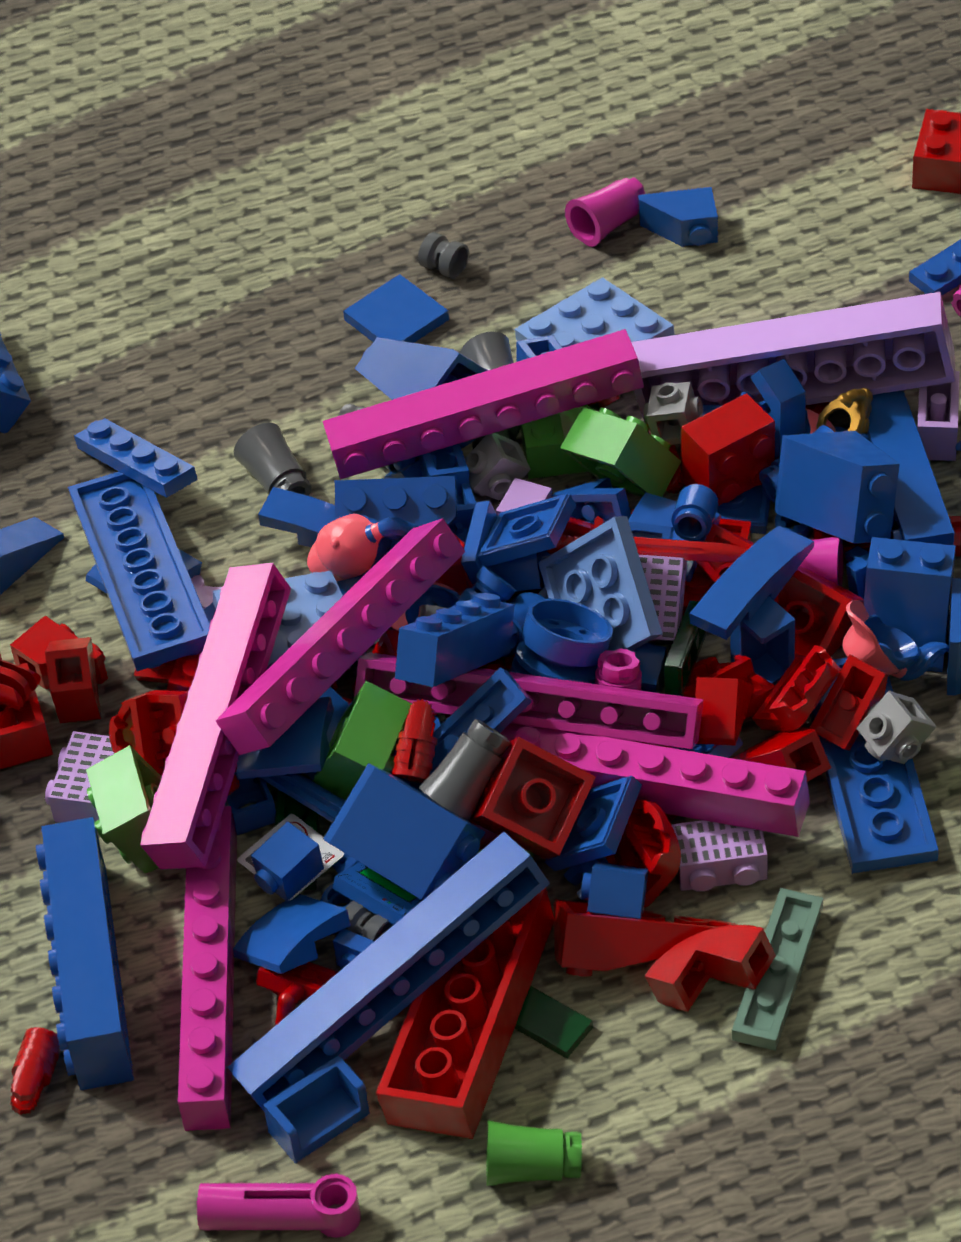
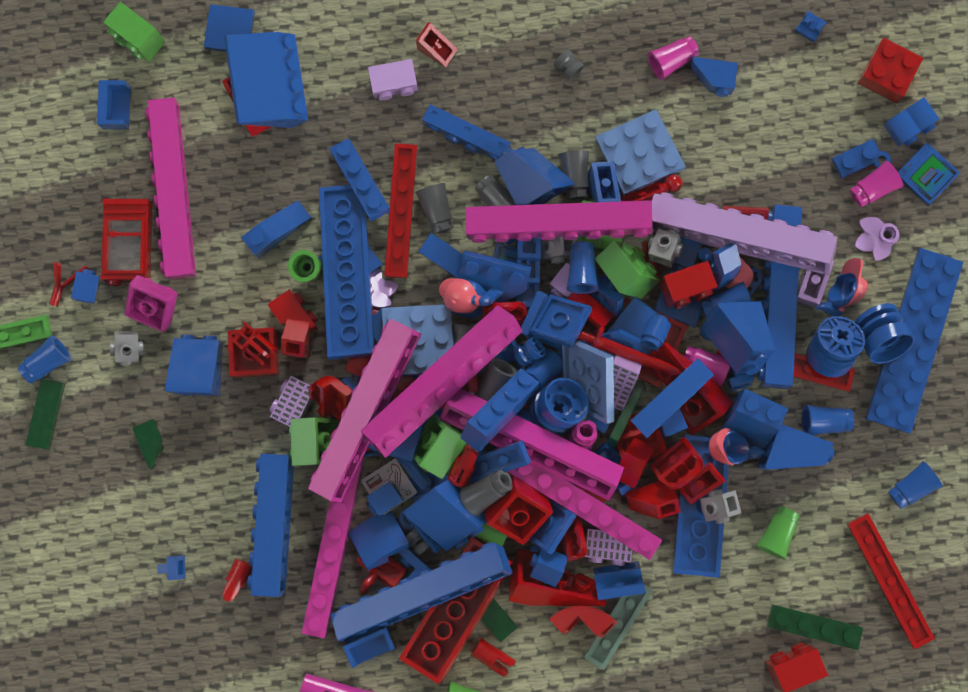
camera: 15 degrees right, 35 degrees up
blue tile [343,274,449,343] -> none
pearl gold piece [816,388,873,434] -> none
none -> bright green plant [288,250,323,282]
none -> lavender brick [368,59,418,100]
none -> red plate [384,143,418,279]
none -> red slope [416,22,458,67]
none -> blue piece [422,104,511,160]
none -> red hinge [470,638,516,677]
none -> blue plant [566,241,599,294]
none -> blue slope [593,561,645,600]
none -> blue tile [795,11,827,43]

